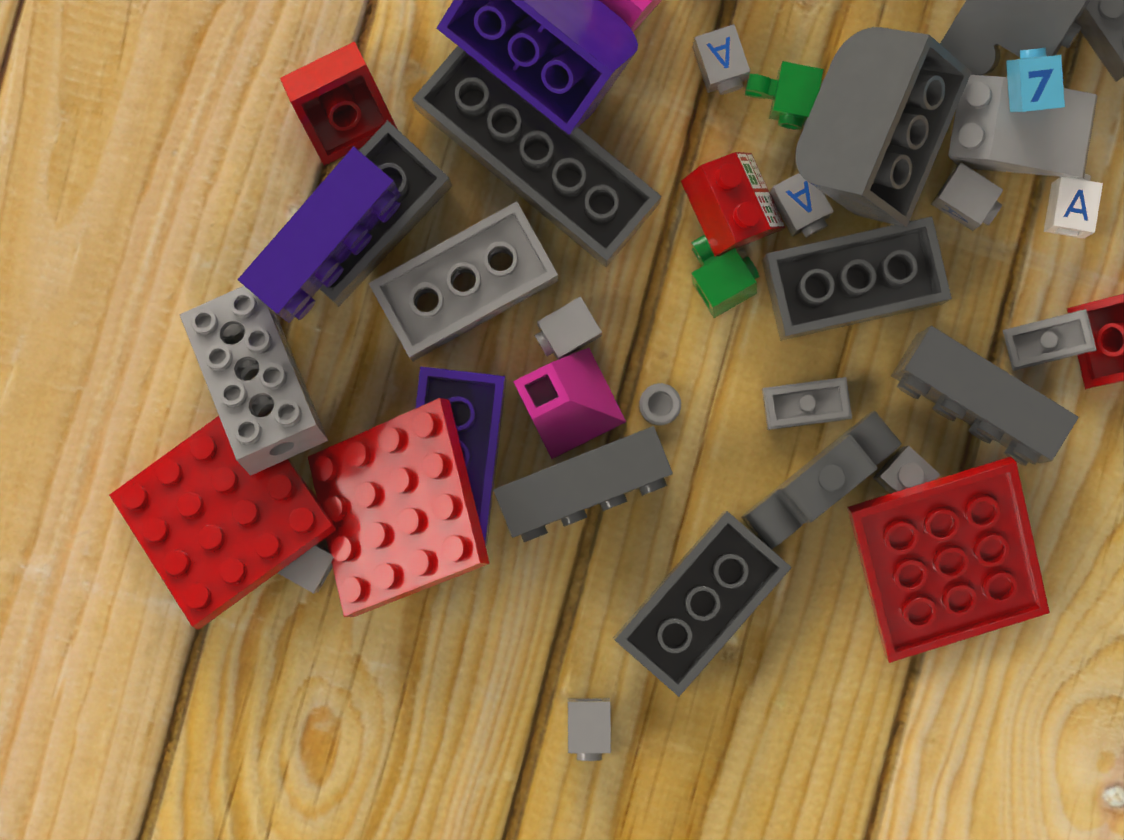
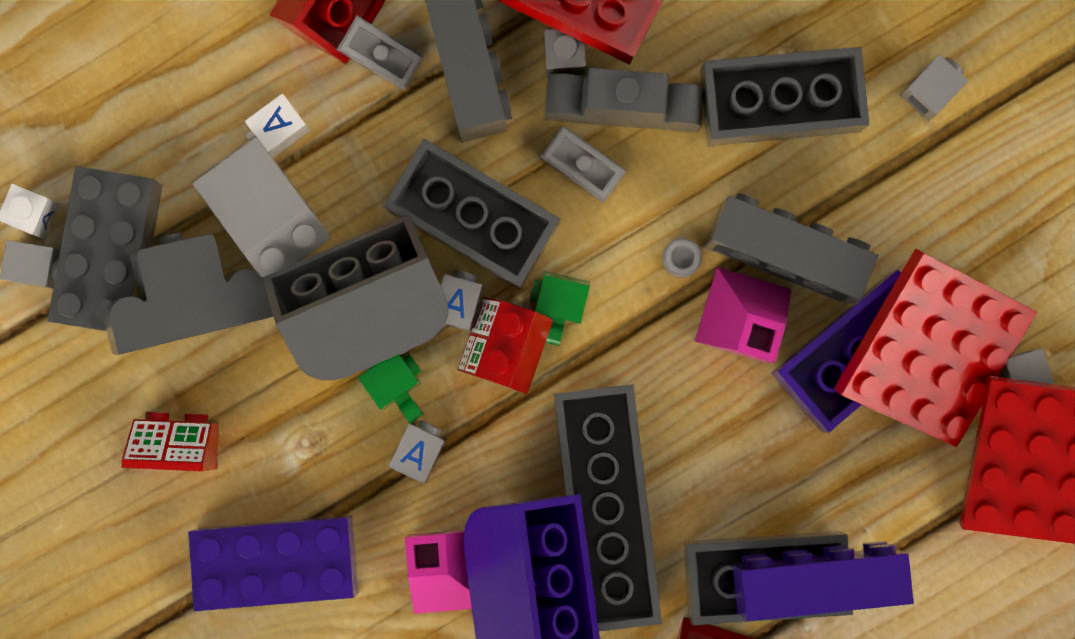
camera: 140 degrees left, 0 degrees up
light grey brick [179,286,328,476] -> none
light grey brick [368,201,558,361] -> none
light grey brick [534,296,602,360] -> none
light grey brick [931,163,1003,231] -> none
medium azure brick [1006,48,1065,112] -> none

